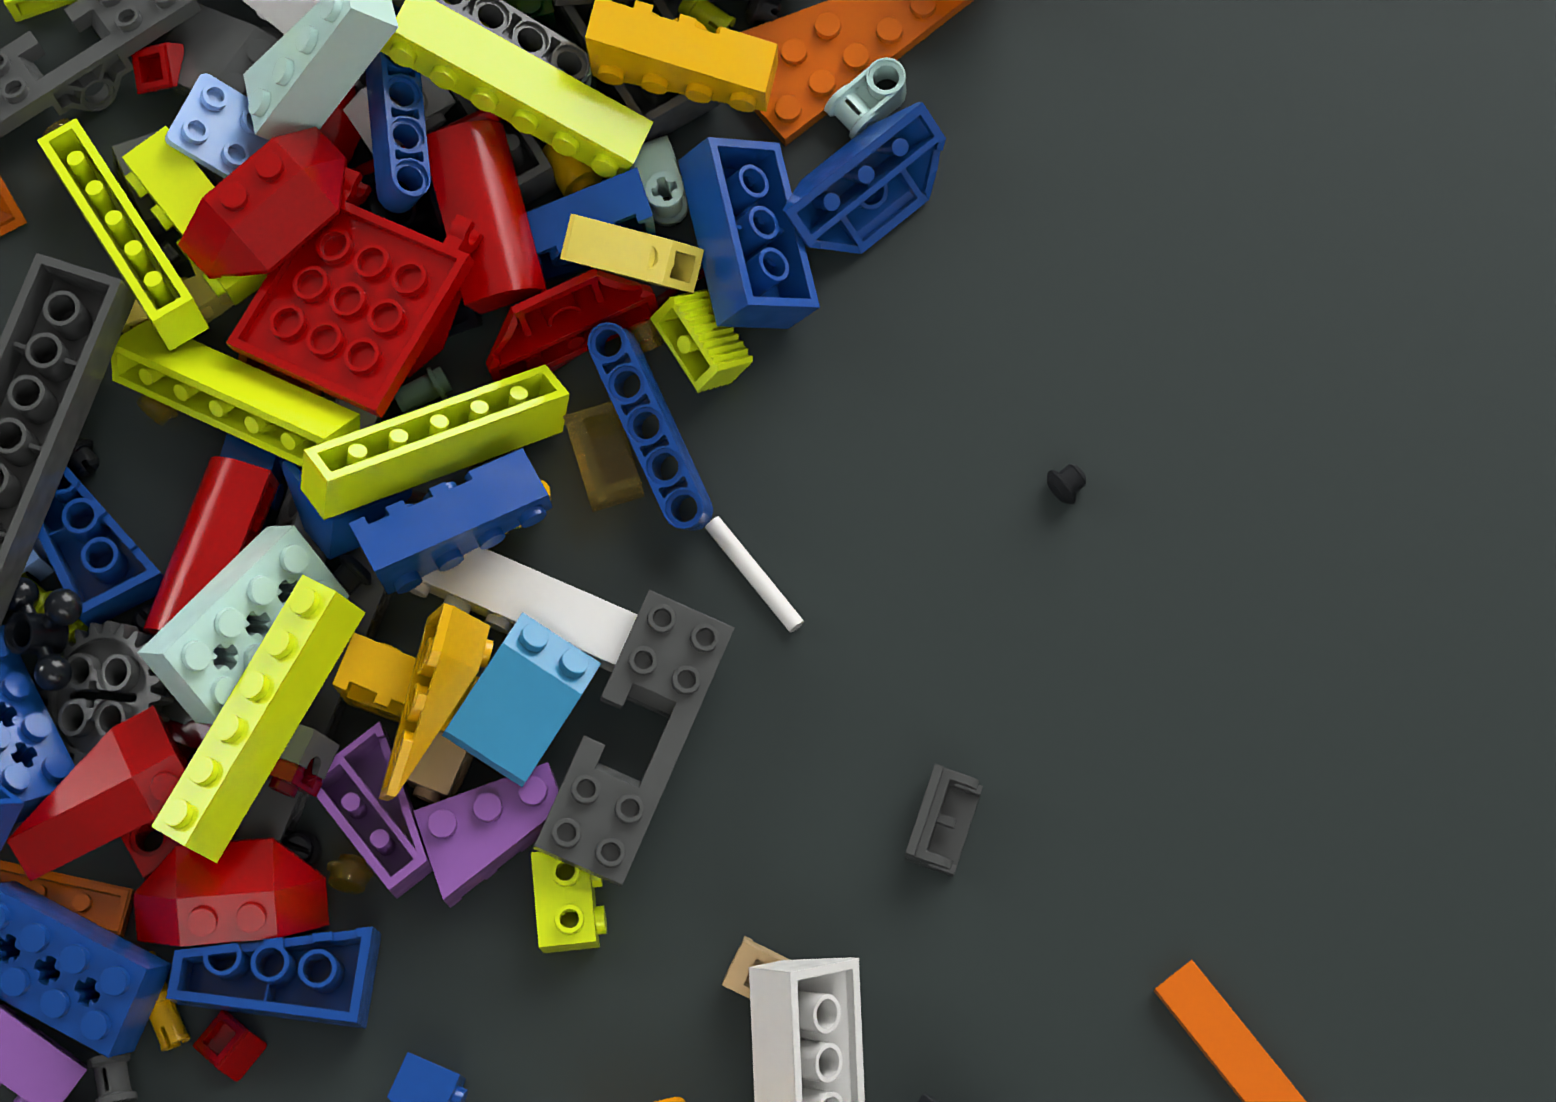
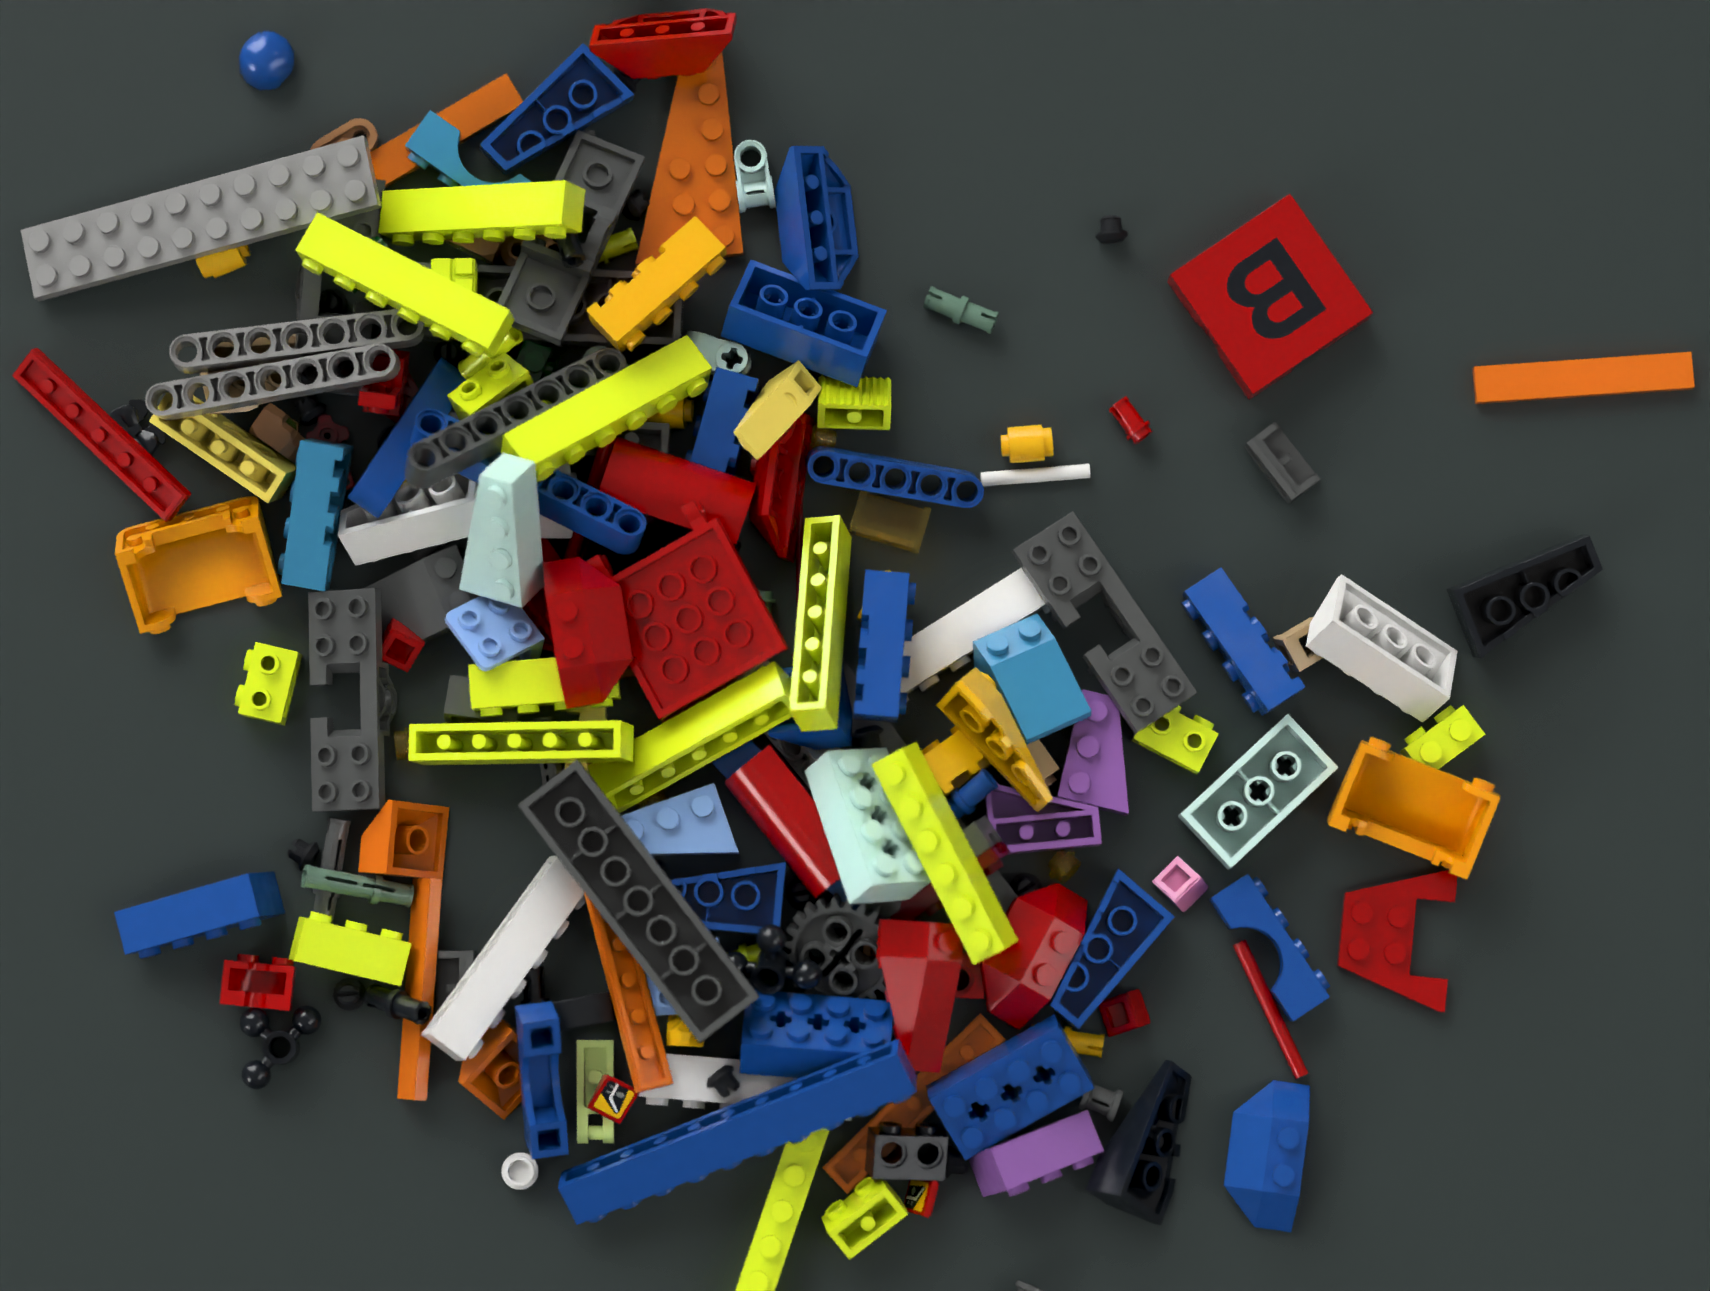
camera: 60 degrees left, 10 degrees up
none -> light blue wedge [621,783,739,856]
none -> sand green pin [923,286,999,334]
none -> blue pin [947,769,998,820]
none -> yellow brick [1000,424,1054,463]
none -> red pin [1108,396,1153,444]
none -> bright pink slope [1152,856,1208,912]
none -> red tile [1167,194,1373,400]
none -> light aqua brick [1178,714,1339,870]
none -> blue wedge [1181,567,1306,716]

